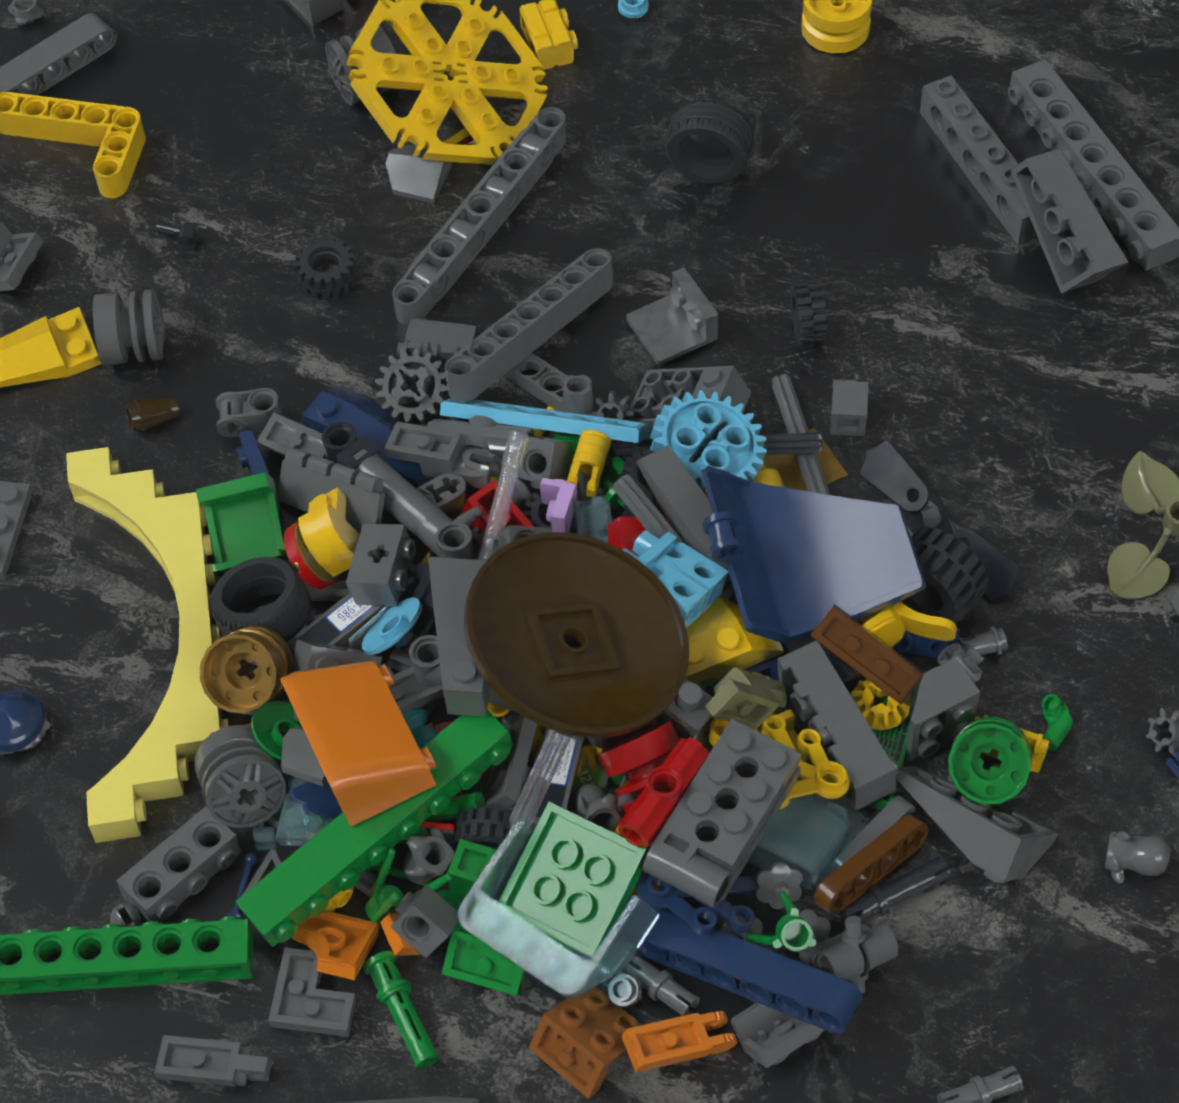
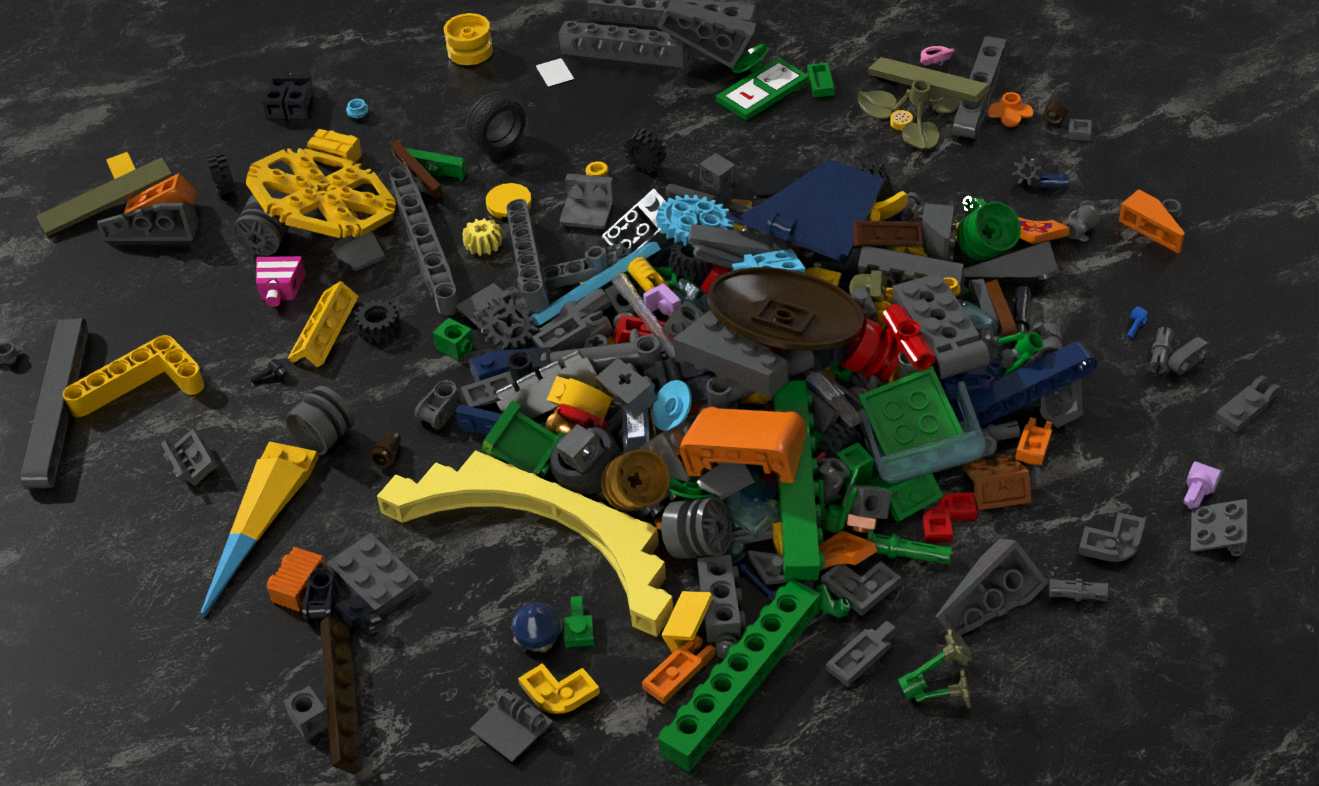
camera: 50 degrees left, 10 degrees down
none -> dark pink torso [256,256,306,307]
none -> yellow fence [288,281,359,367]
none -> reddish brown tile [391,140,443,200]
none -> green piece [398,148,467,181]
none -> green brick [433,318,474,361]
none -> light yellow gear [462,218,503,256]
none -> yellow tile [486,183,532,219]
none -> white sticker [536,59,574,86]
none -> dark grey brick [555,424,604,474]
none -> green plate [564,596,594,648]
none -> yellow tile [586,162,609,177]
none -> orange hinge [642,635,716,704]
none -> yellow panel [662,591,713,653]
none -> tile [716,57,809,121]
none -> green dish [731,44,769,73]
none -> green tile [807,63,835,97]
none -> green arm [815,584,851,618]
none -> tile [890,110,913,131]
none -> red tile [922,492,978,543]
none -> orange tile [1018,217,1070,244]
none -> blue hand [1127,306,1148,339]

